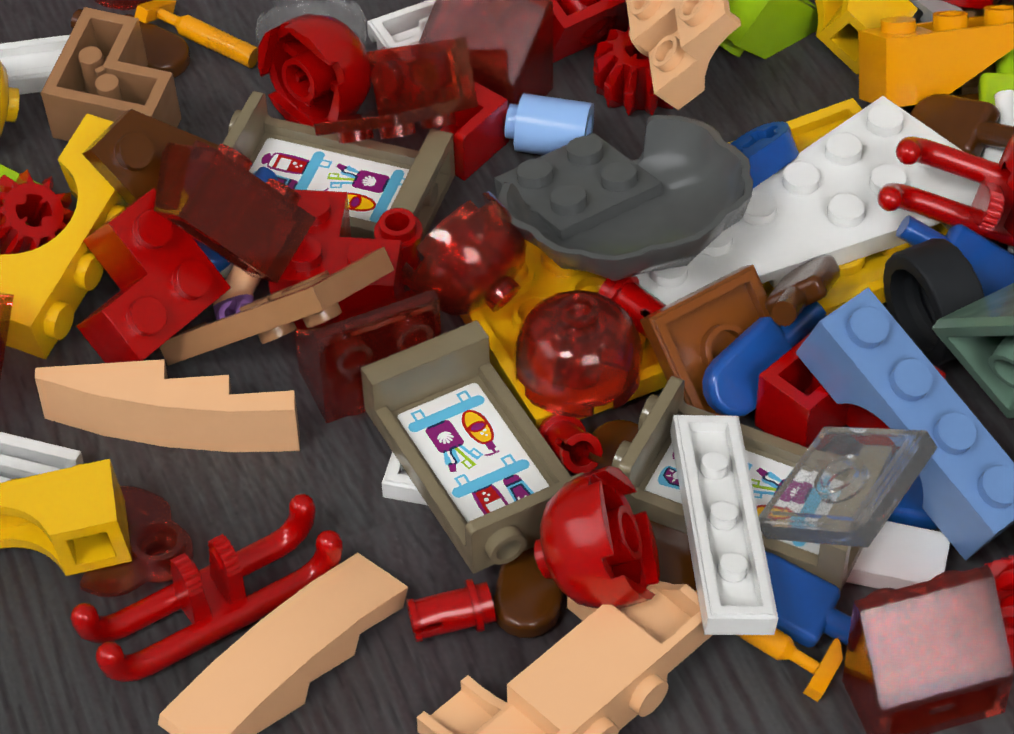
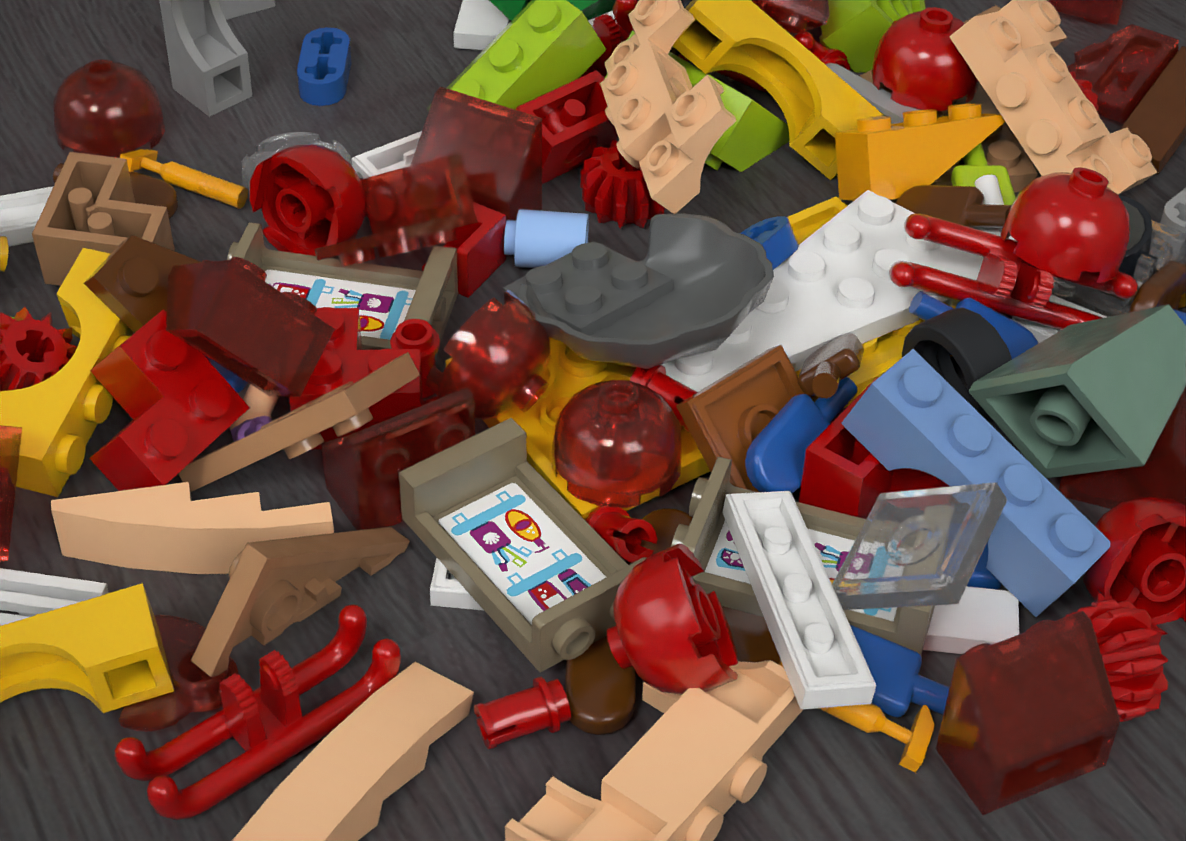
camera: 10 degrees left, 5 degrees down
none -> medium nougat wing [191,527,410,677]

